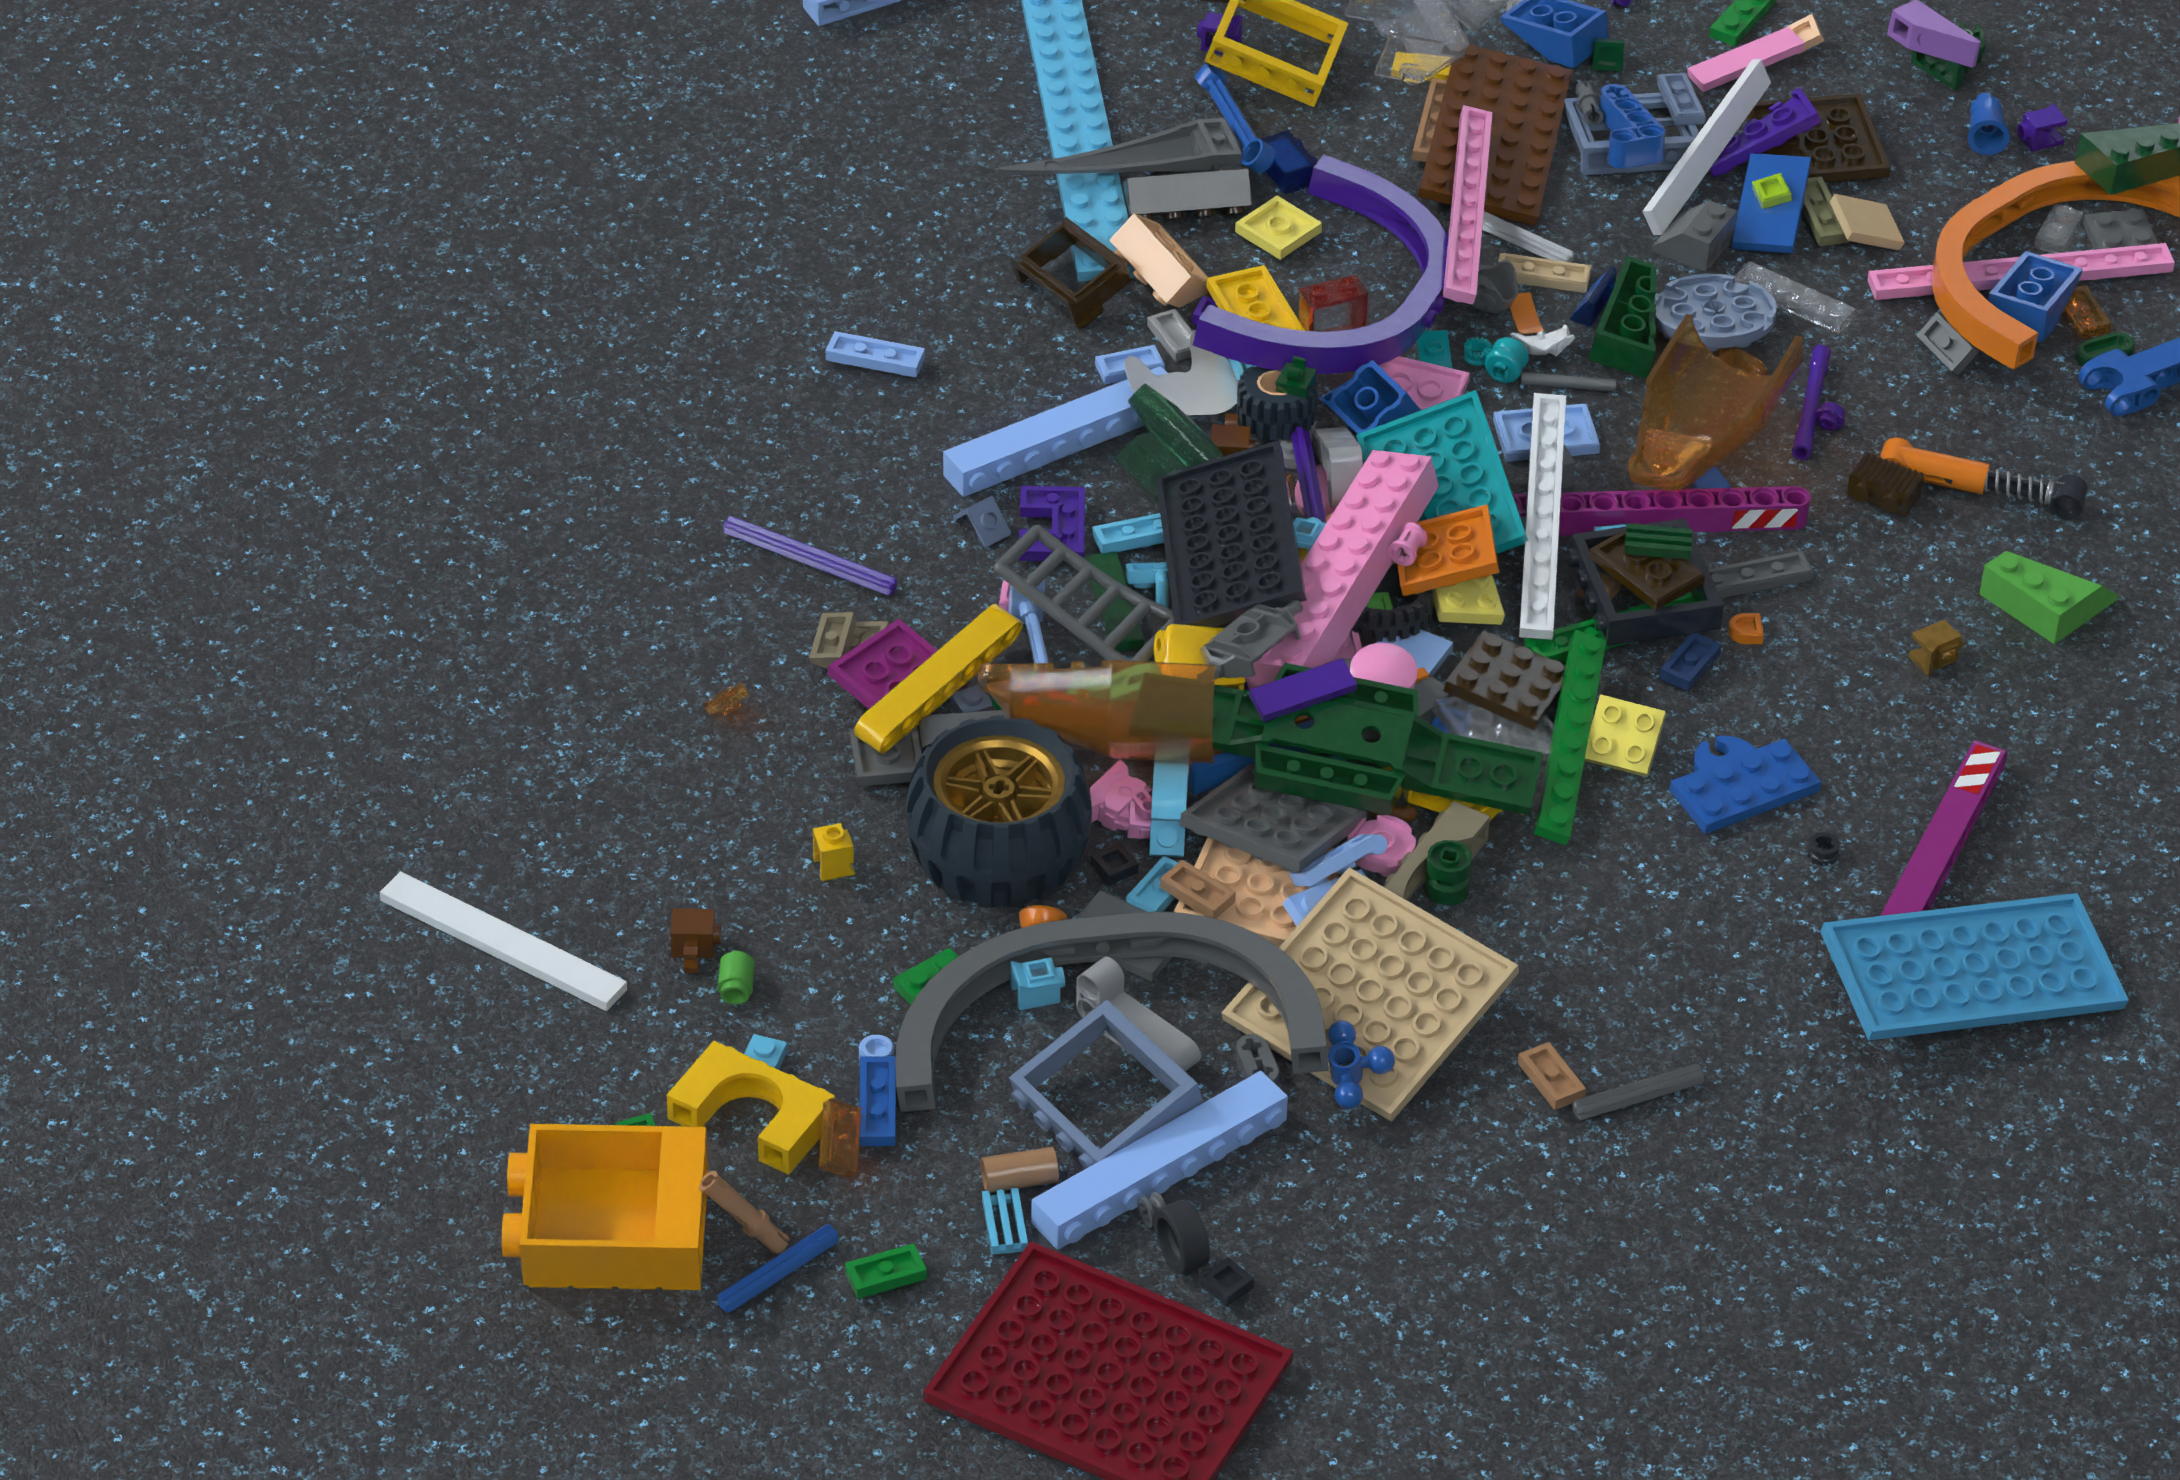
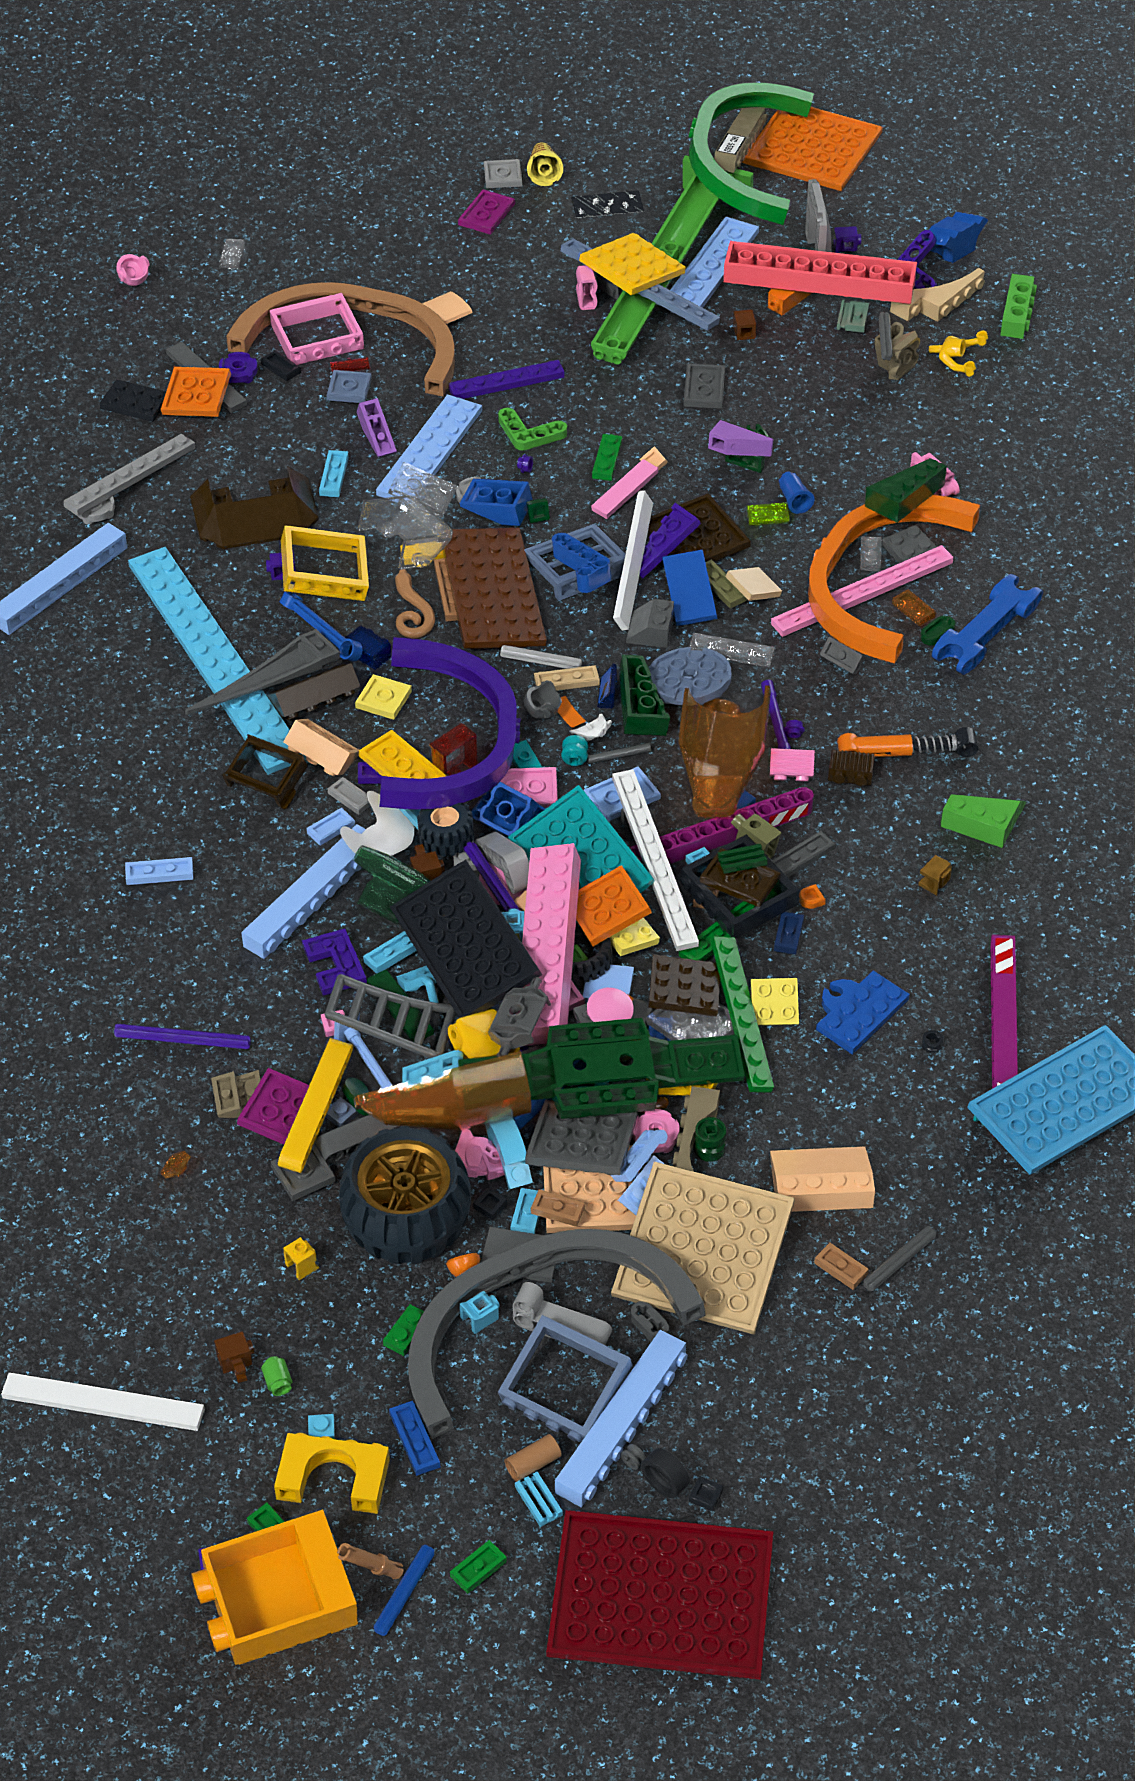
camera: 20 degrees left, 5 degrees up
clear orange plate [819,1098,861,1178] -> none
light blue tile [859,1035,894,1060] -> none
sand blue bracket [953,496,1011,547] -> none
dark purple tile [1249,658,1357,722] -> none
dark green tile [1275,356,1316,399] -> none
blue piece [1328,1020,1395,1109] -> none
bright pink bush [1388,522,1428,566] -> none
bright pink plate [1443,105,1492,305] -> none
teal bush [1464,337,1492,366] -> none
dark grey pin [1575,81,1604,126] -> none
sand blue tile [1657,73,1706,126] -> none
lime tile [1752,173,1792,209] -> none
blue slope [1988,251,2083,343] -> none
dark purple window [2017,103,2068,152] -> none
none -> medium nougat plant [395,569,435,639]
none -> olive torso [731,814,782,859]
none -> clear neon green plate [746,503,789,525]
none -> bright pink brick [770,748,815,782]
none -> light nougat slope [770,1146,875,1212]

